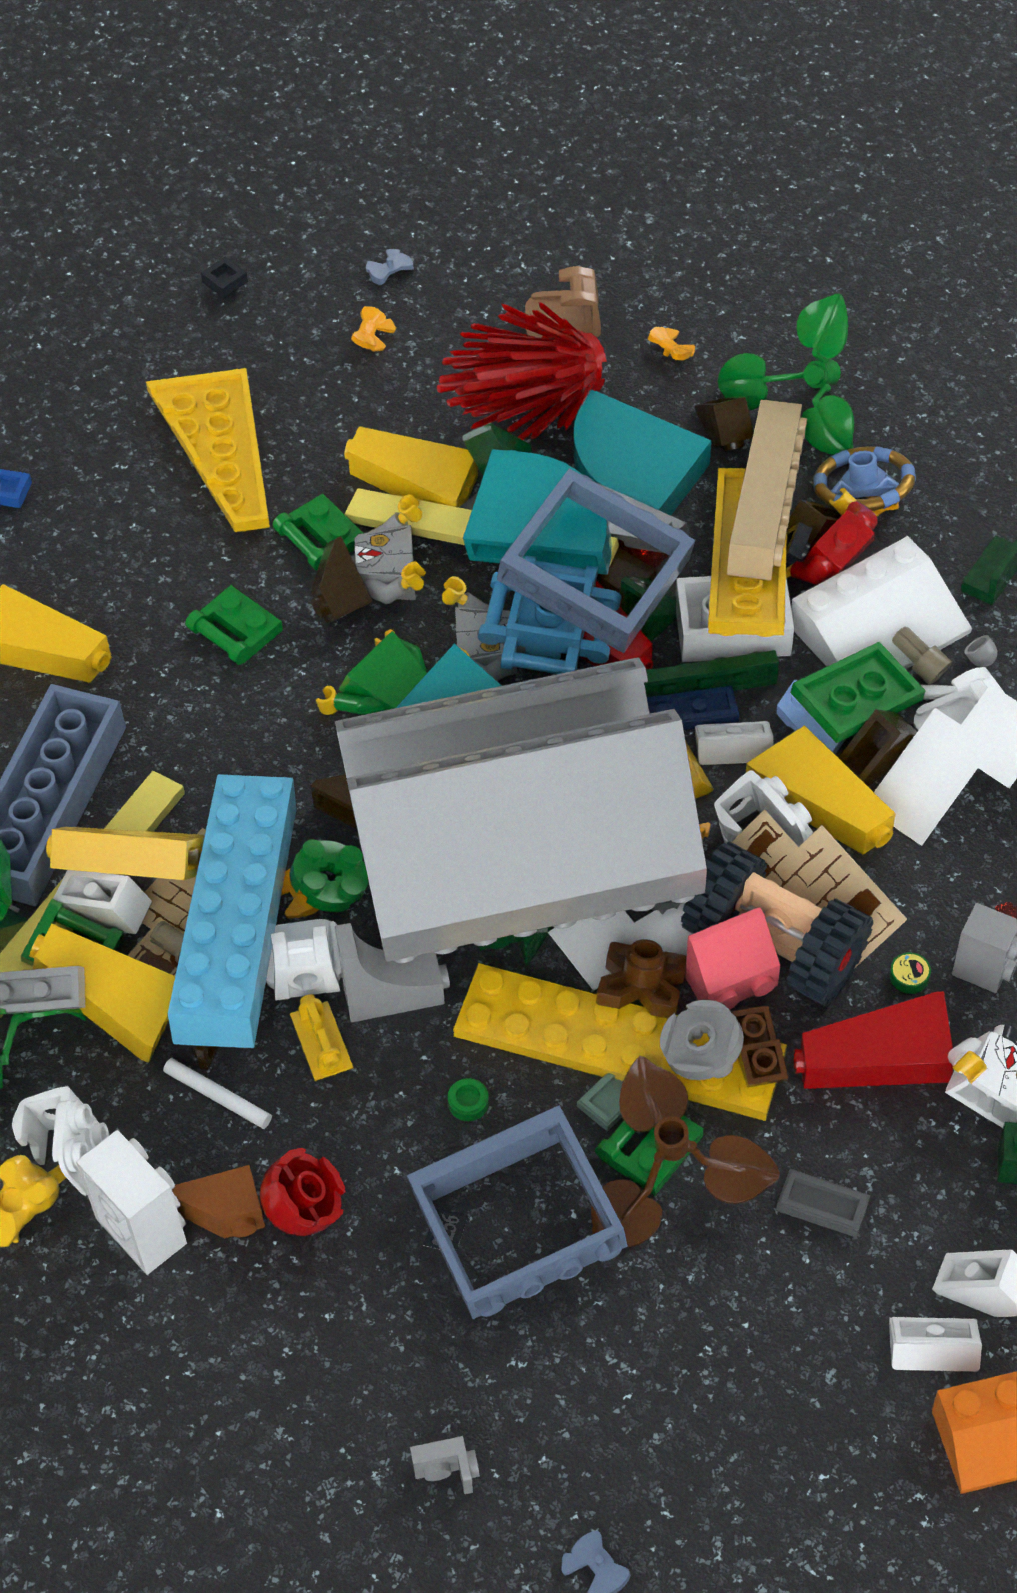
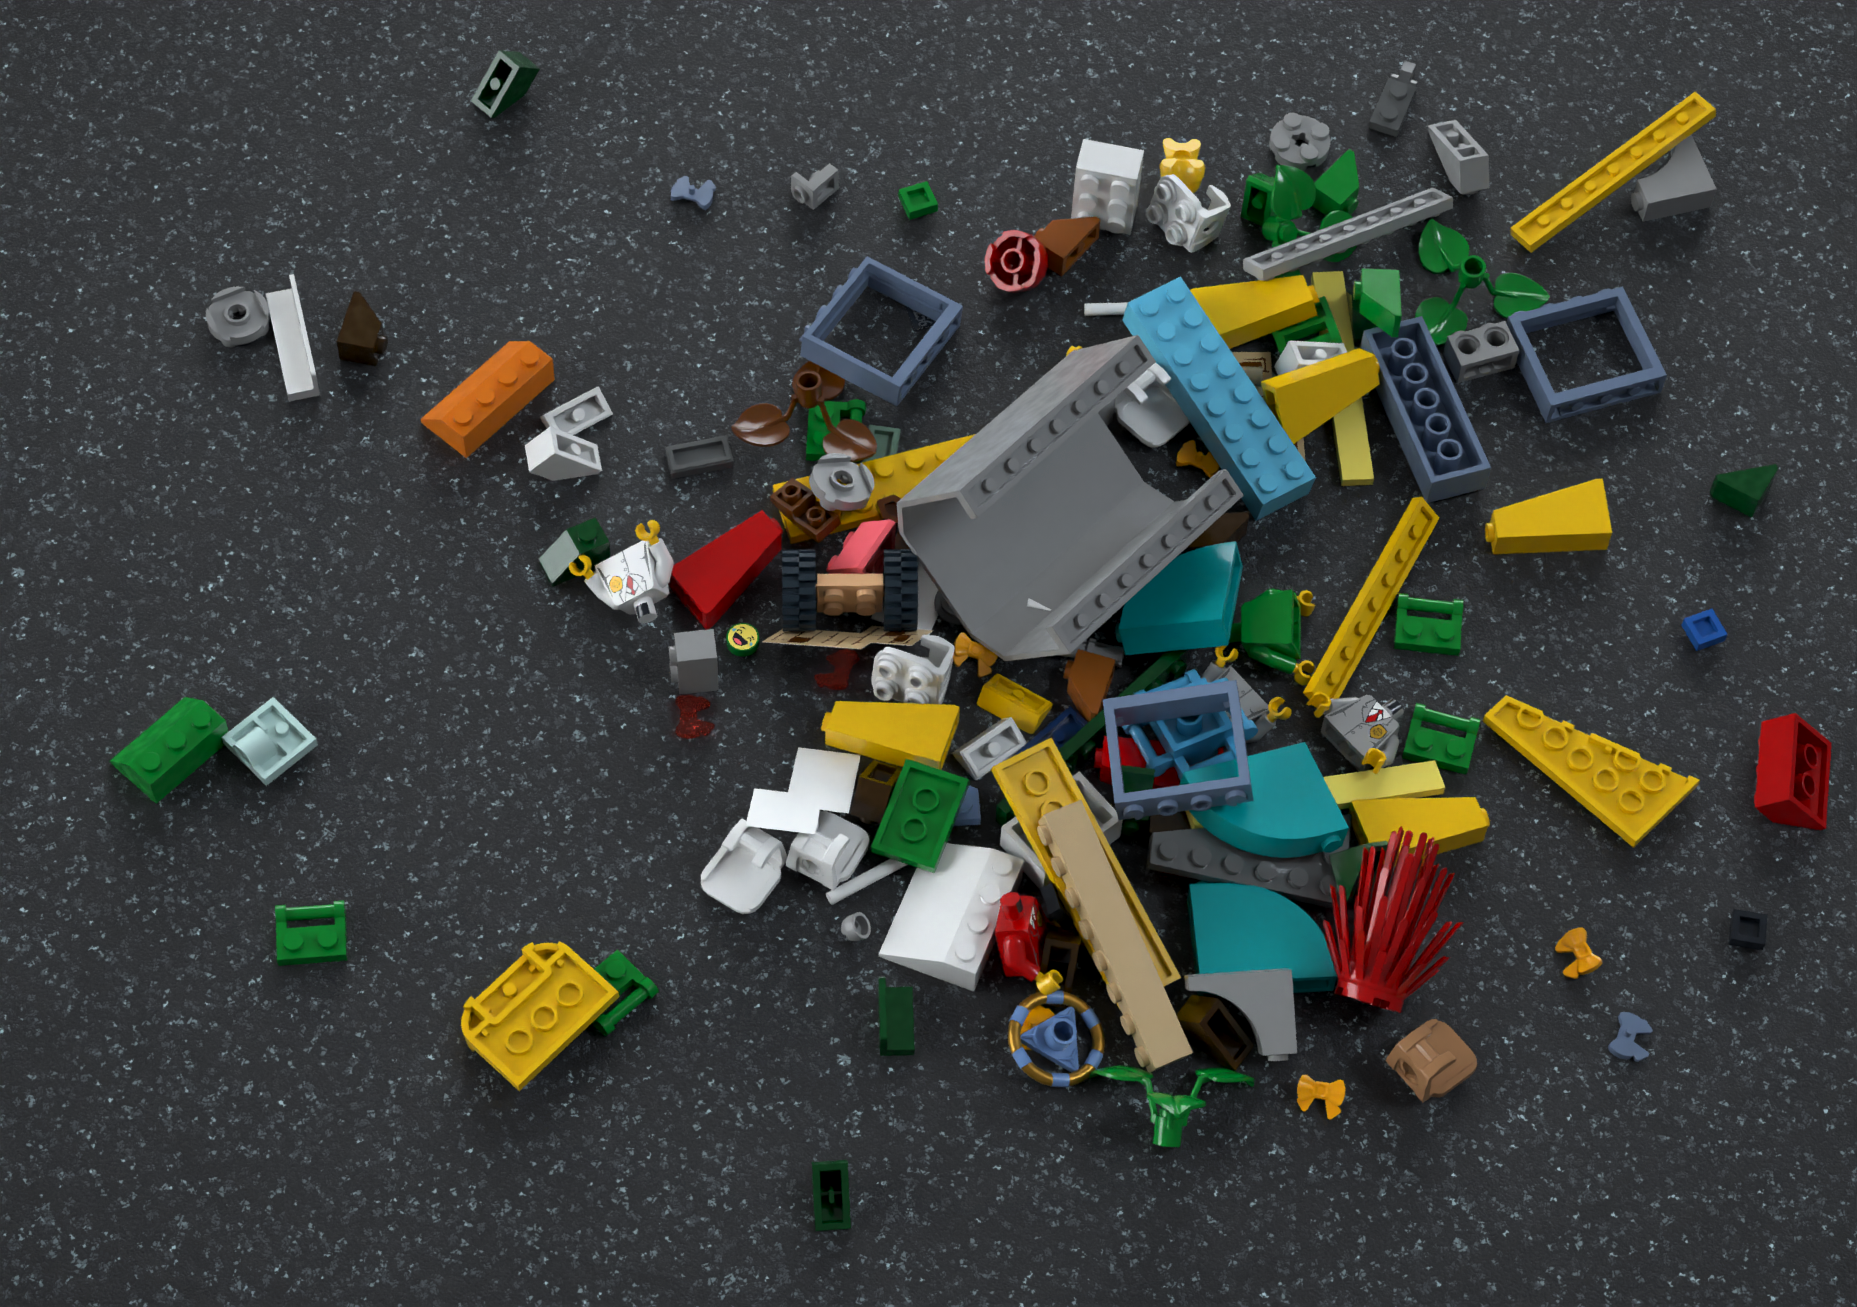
camera: 140 degrees right, 5 degrees up
green plate [290,839,369,912] -> none
dark brown slope [311,536,373,623] -> none
green tile [448,1078,489,1121] -> none
dark tan piece [892,626,952,685] -> none
none -> green plate [898,181,938,220]
none -> light grey arch [1184,968,1297,1061]
none -> yellow plate [1303,497,1439,699]
none -> red slope [1754,713,1832,830]

